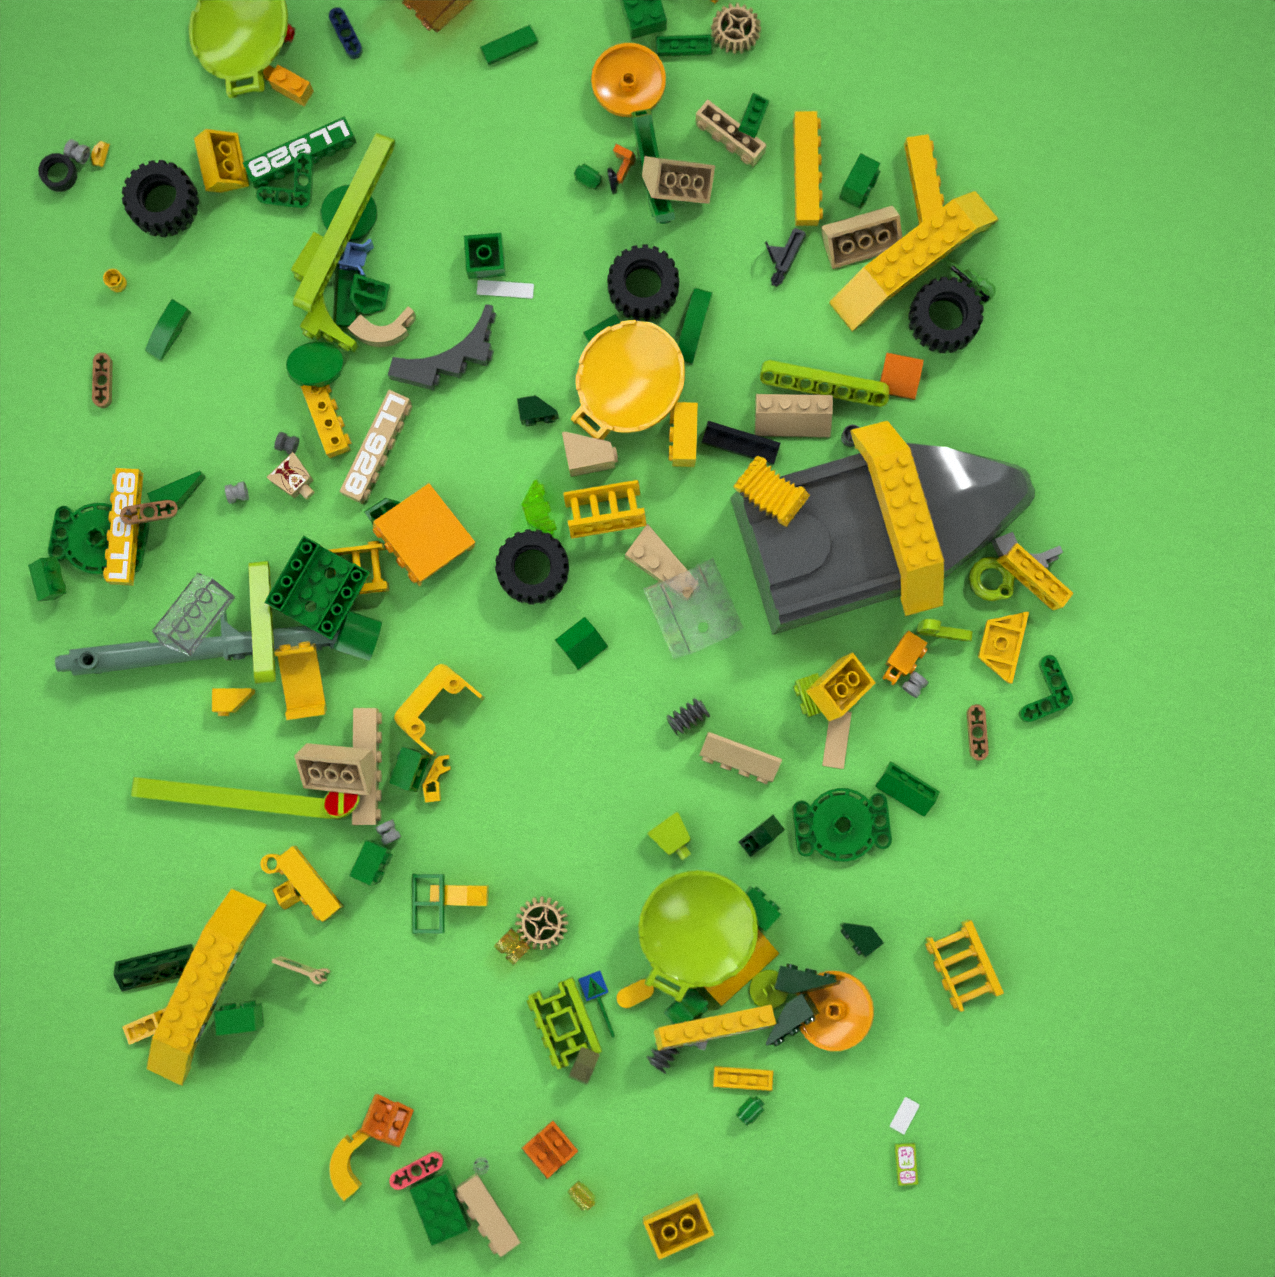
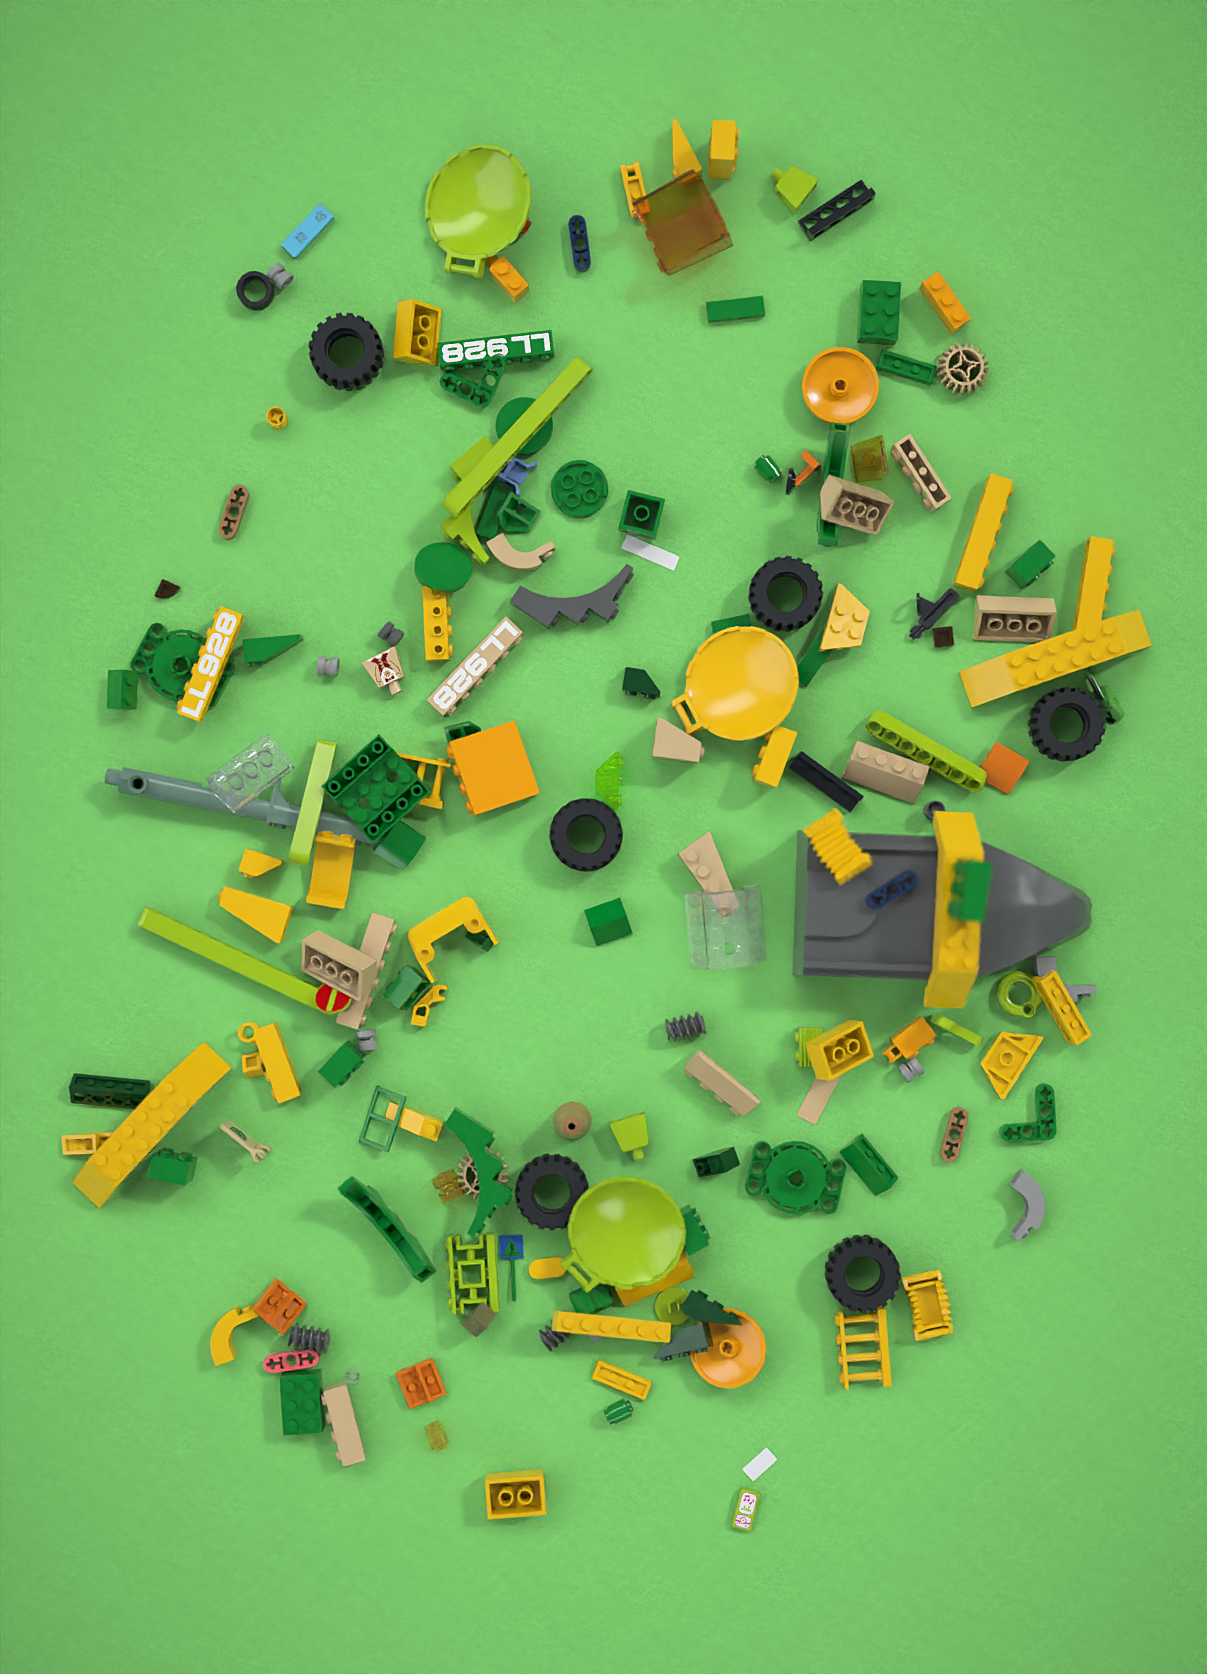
camera: 20 degrees right, 5 degrees up
yellow piece [91,141,110,167] -> none
medium nougat beam [120,500,177,525] -> none
green slope [145,299,191,361] -> none
yellow fence [563,480,647,539] -> none
green tile [738,93,770,139] -> none
dark green slope [840,922,884,957] -> none
none -> dark brown tile [155,579,181,599]
none -> yellow slope [218,886,294,944]
none -> medium azure tile [281,204,334,259]
none -> dark grey piece [288,1323,330,1354]
none -> green arch [337,1176,436,1283]
none -> green arch [444,1107,513,1238]
none -> green piece [465,931,493,951]
none -> black tyre [515,1153,589,1231]
none -> green tile [551,460,608,518]
none -> medium nougat cone [553,1101,592,1140]
none -> yellow wing [819,583,870,652]
none -> black tyre [825,1234,901,1313]
none -> clear yellow slope [851,435,889,483]
none -> dark blue beam [866,870,918,909]
none -> yellow piece [901,1269,954,1342]
none -> dark brown tile [932,626,954,648]
none -> green brick [947,858,993,923]
none -> light grey arch [1009,1169,1045,1241]

